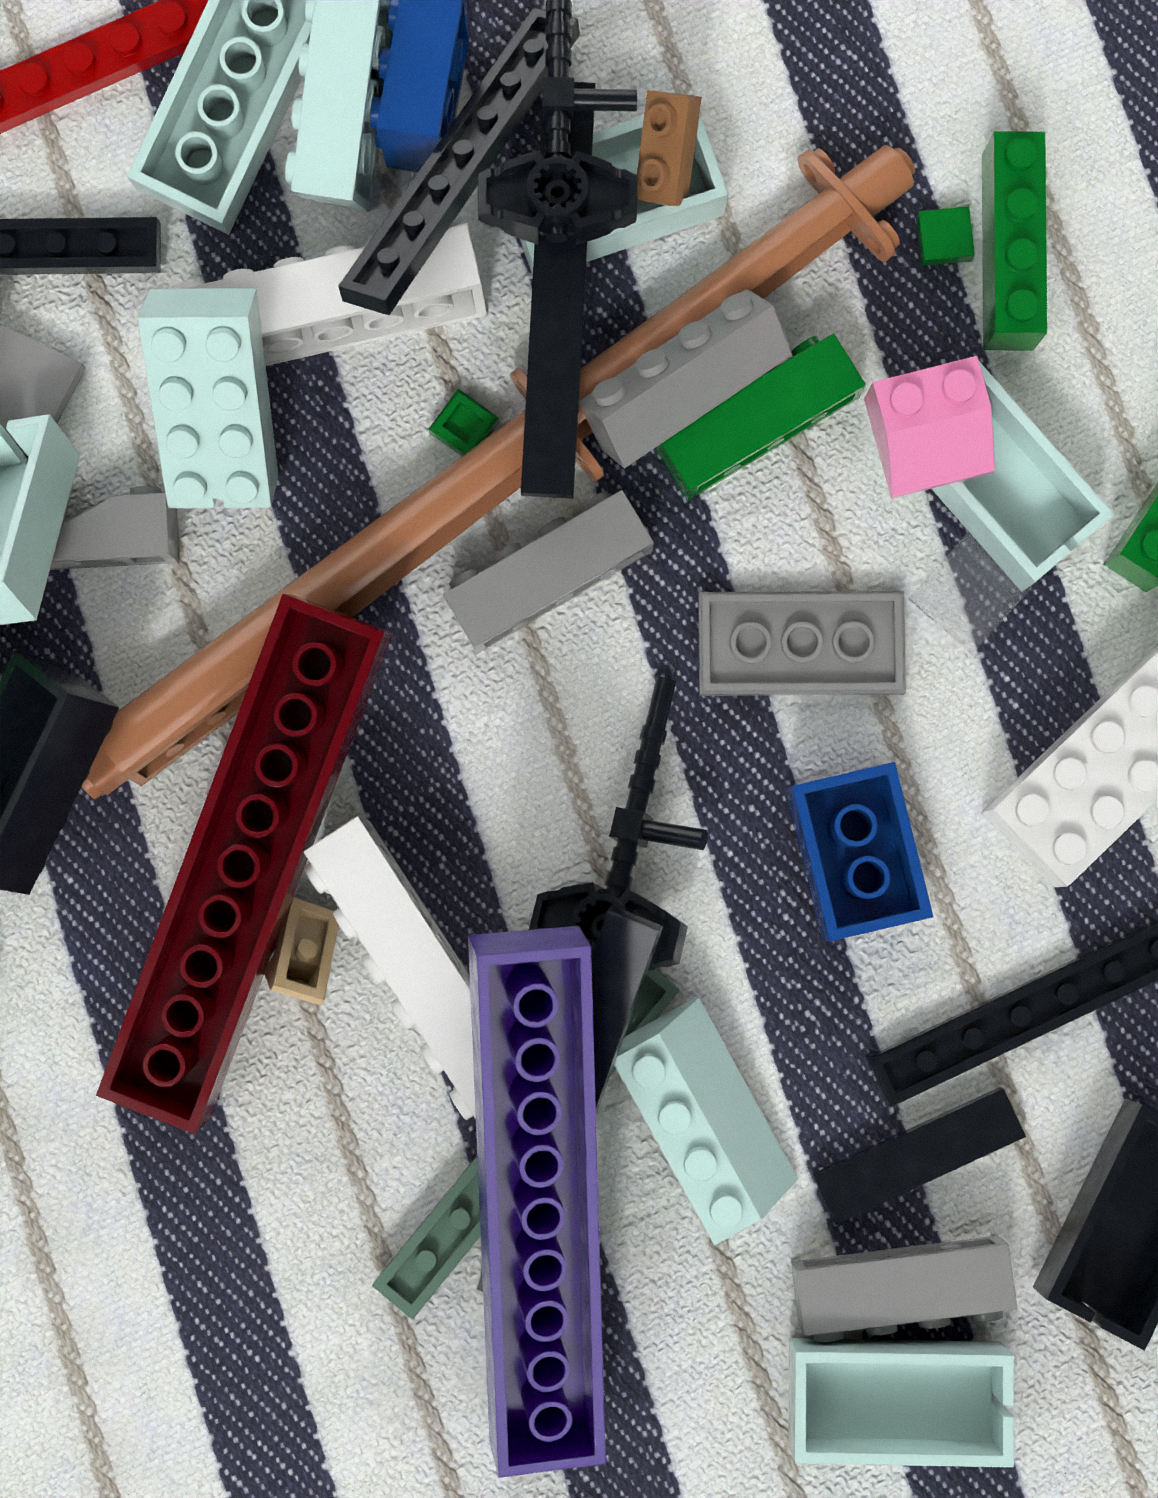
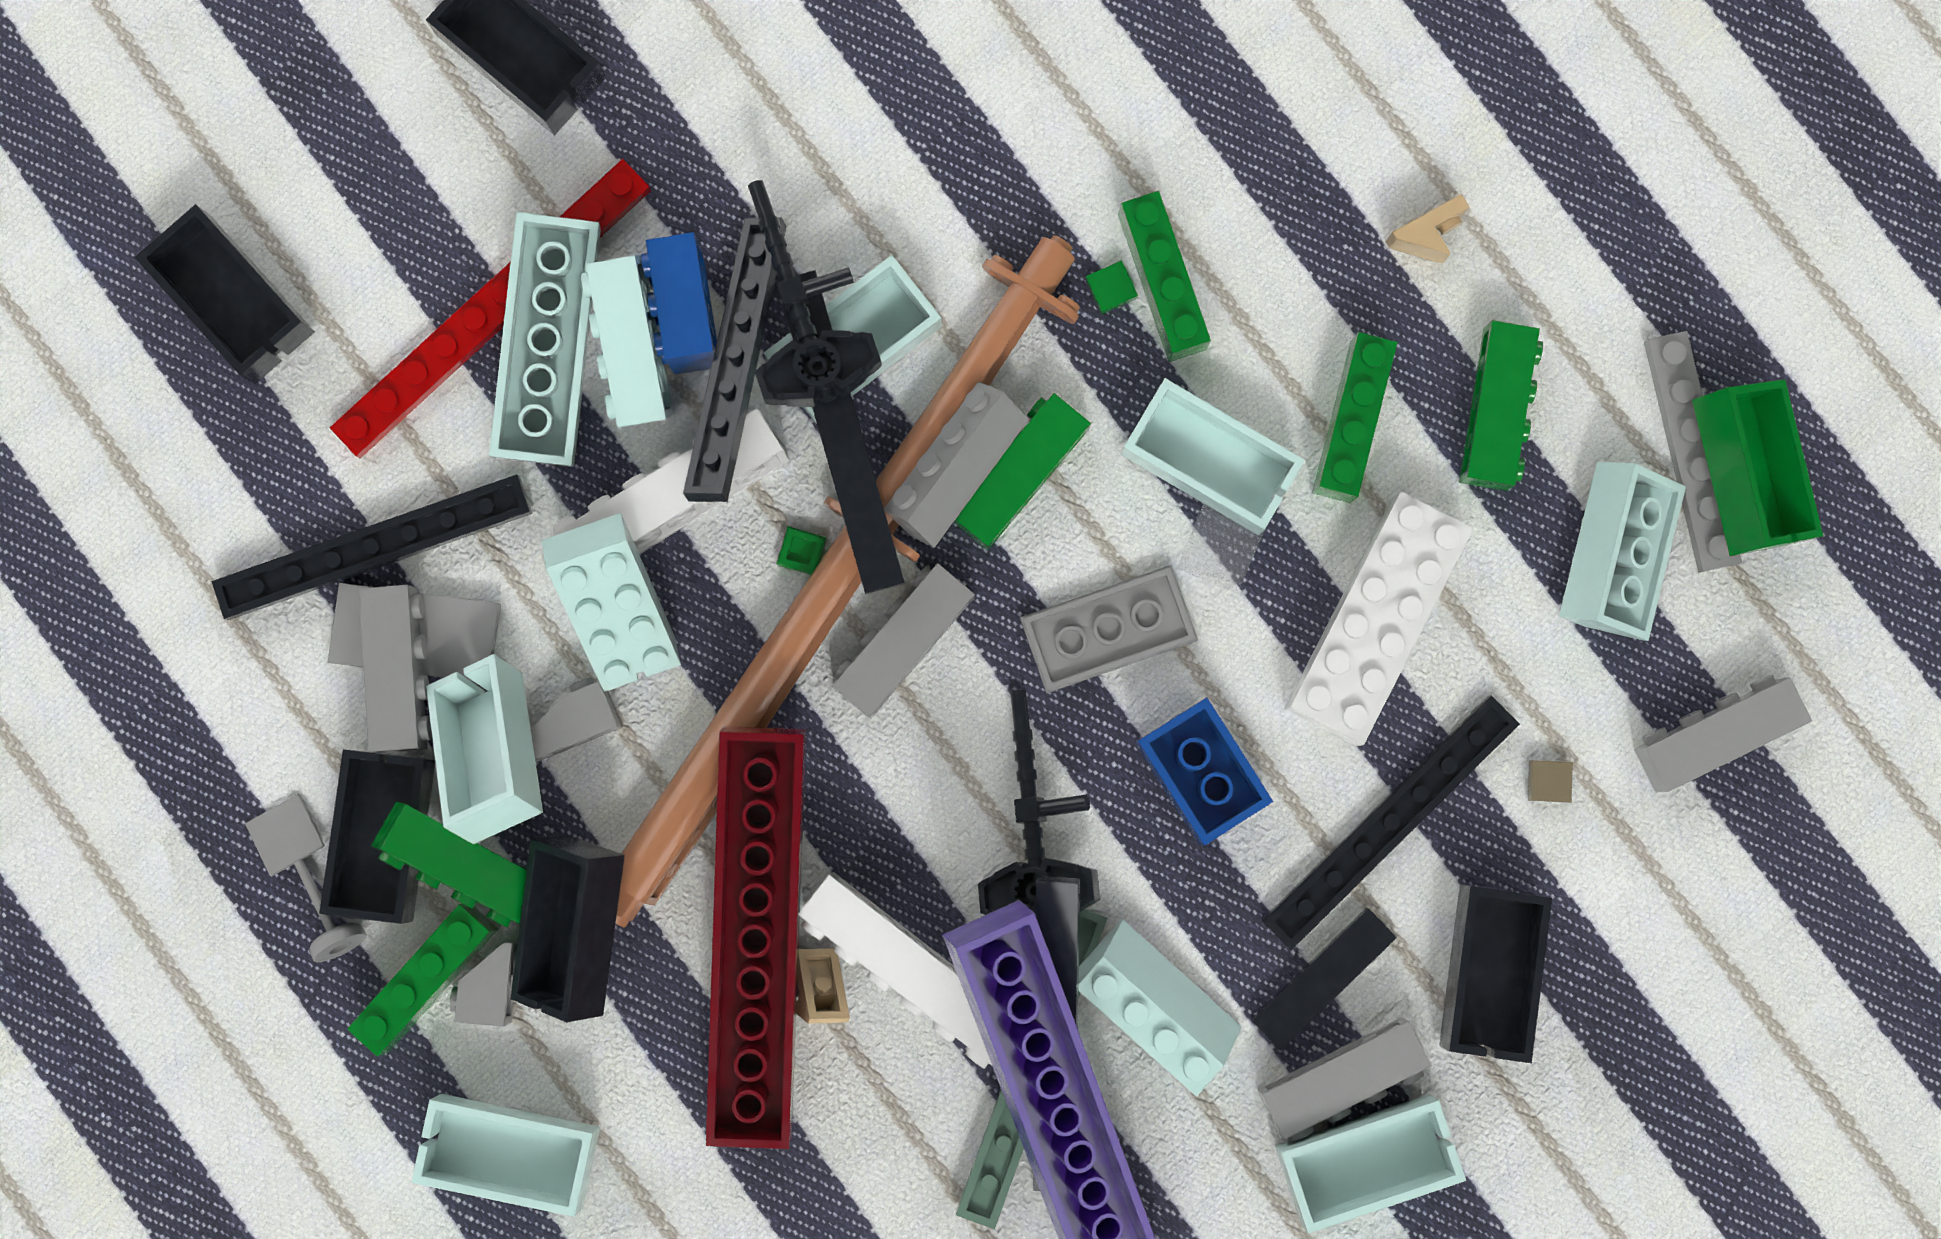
camera: 25 degrees left, 0 degrees up
medium nougat bracket [637,90,702,206] -> none
bright pink slope [864,356,995,499] -> none

